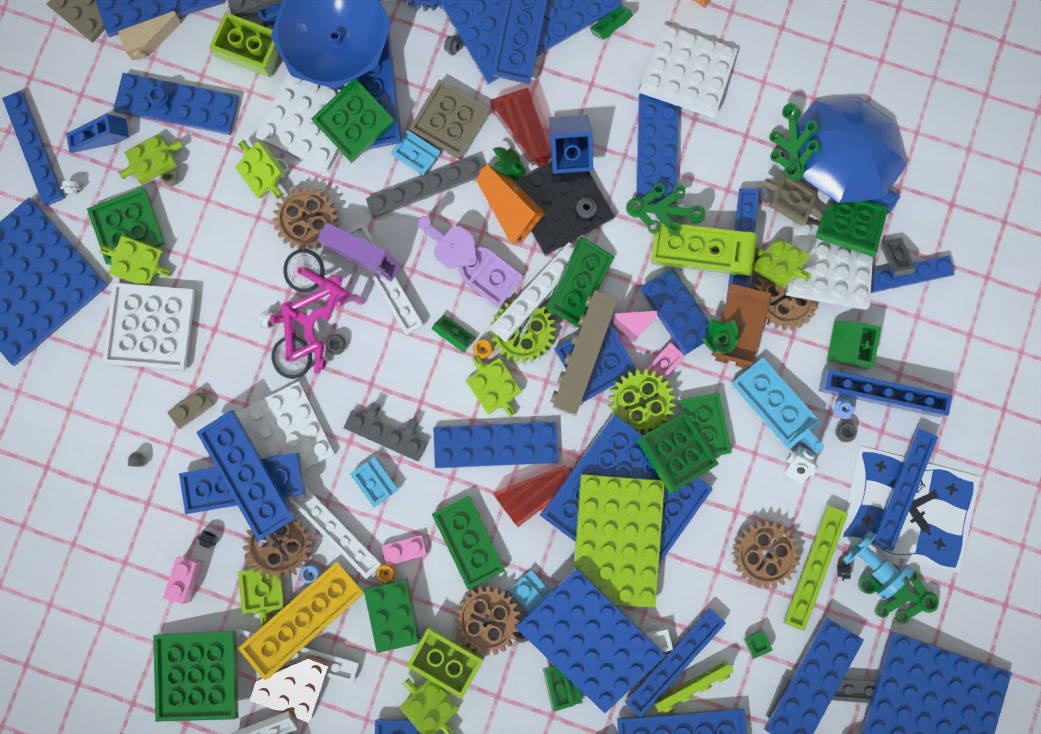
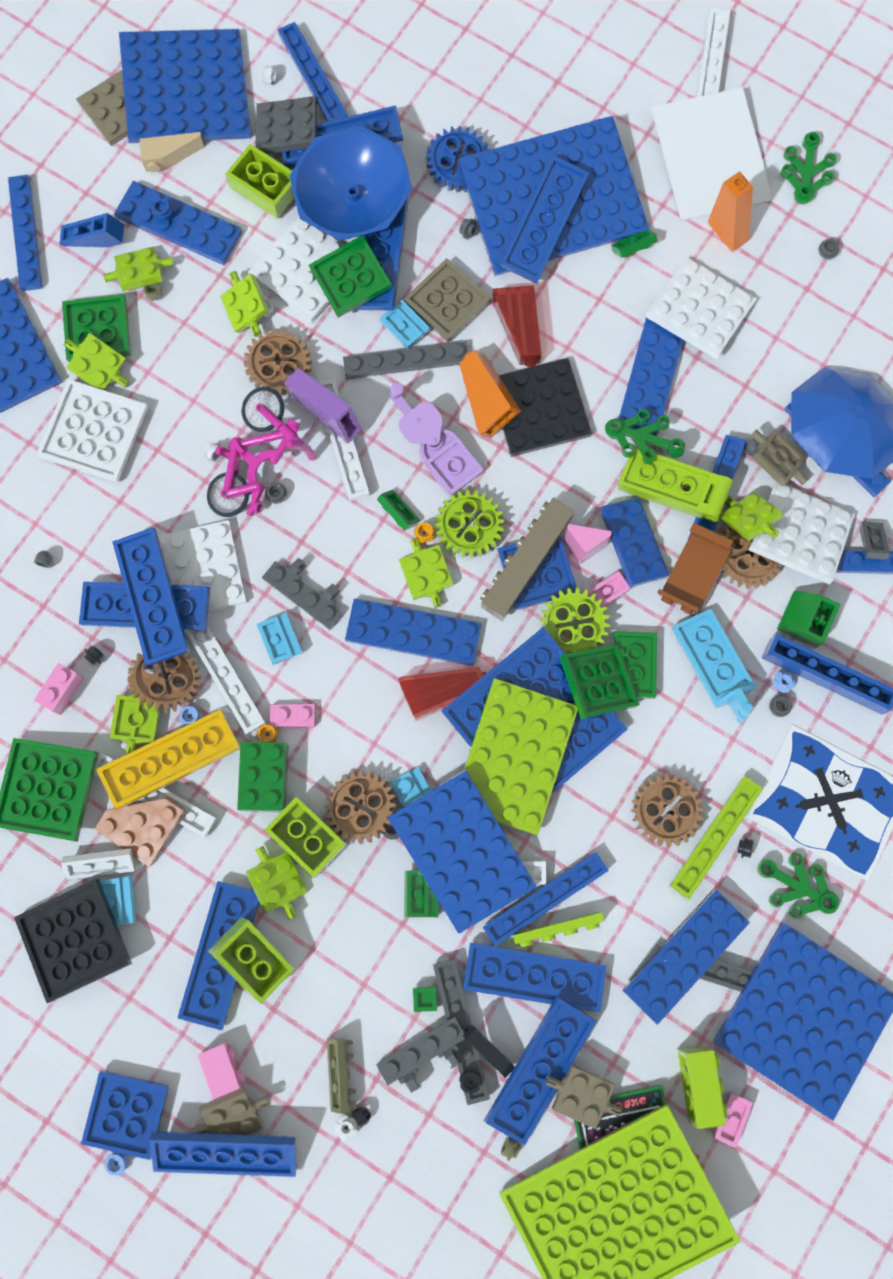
camera: 10 degrees right, 5 degrees down
white plate [60,181,81,194] -> none
dark tan plate [167,388,214,429] -> none
green plate [432,496,505,589] -> none
white plate [490,242,575,342] -> none
green plate [492,147,525,179] -> none
green tile [545,237,614,328] -> none
blue slope [548,115,593,174] -> none
dark grey plate [576,198,597,218] -> none
green piece [702,319,740,354] -> none
green plate [743,630,773,659] -> none
green plant [769,103,821,181] -> none
white brick [784,446,818,484] -> none
green plate [815,201,888,257] -> none
medium azure piece [843,531,914,600] -> none
blue plate [871,428,938,552] -> none

